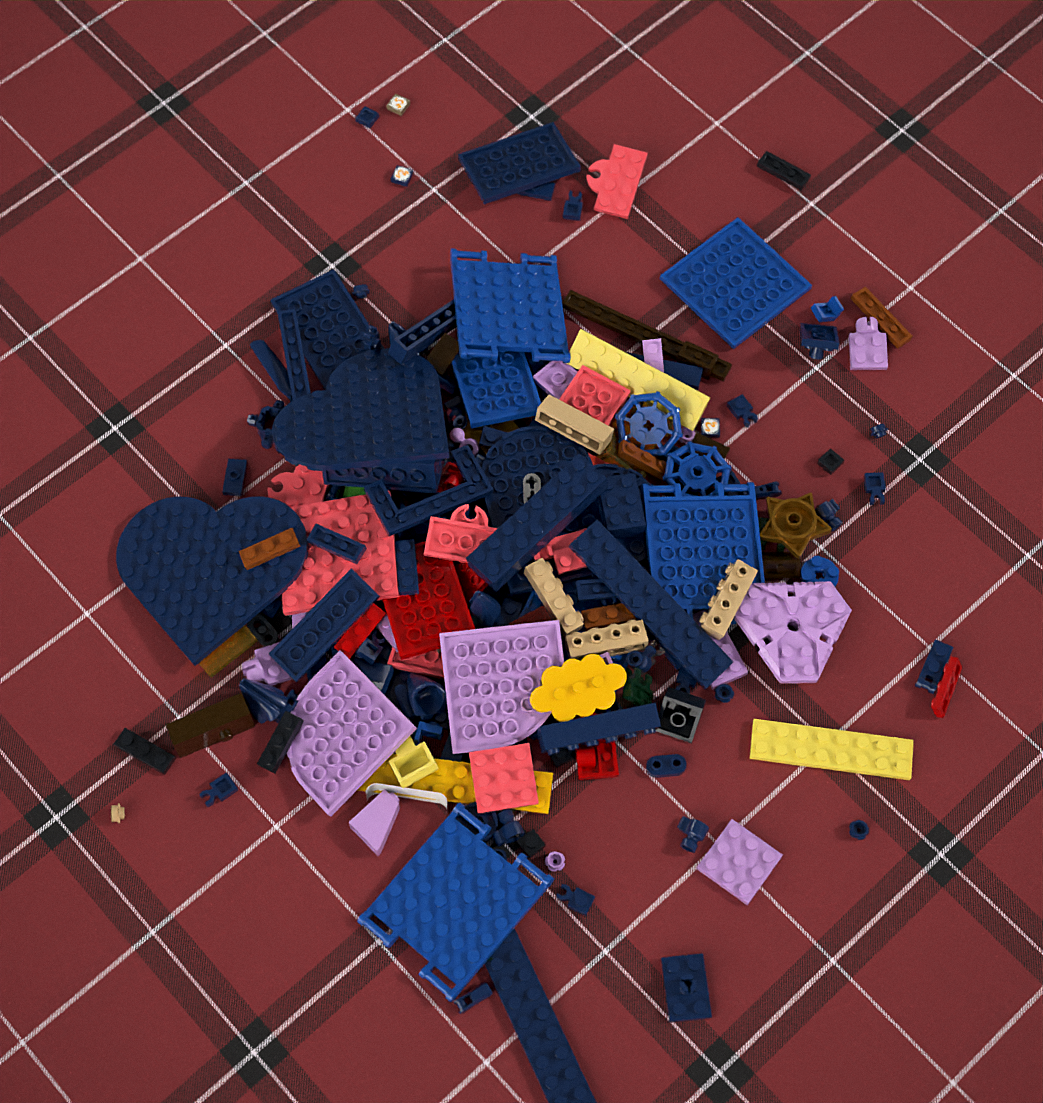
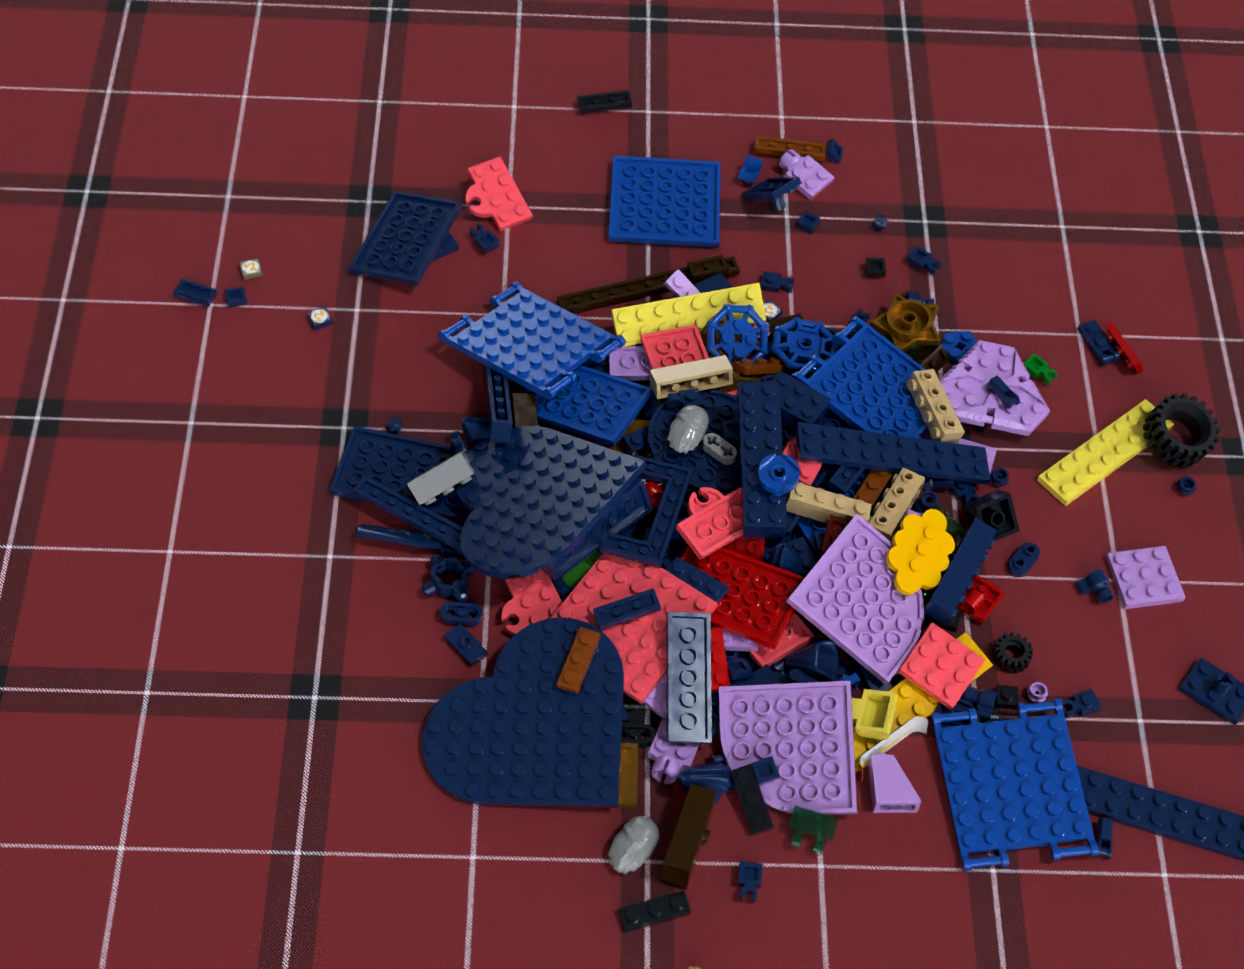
camera: 50 degrees left, 10 degrees down
none -> dark blue plate [173,279,217,307]
none -> light grey slope [407,450,474,506]
none -> dark blue plate [440,601,483,626]
none -> light grey hair [608,816,660,874]
none -> dark blue plate [666,388,703,409]
none -> light grey hair [667,405,709,454]
none -> dark blue plate [752,756,780,786]
none -> blue plate [757,454,800,496]
none -> clear green plate [789,805,839,854]
none -> dark blue tile [796,211,821,234]
none -> dark blue tile [825,139,843,164]
none -> dark blue bar [988,375,1020,409]
none -> black tyre [992,632,1033,674]
none -> green plate [1023,353,1058,385]
none -> black tyre [1143,393,1220,468]

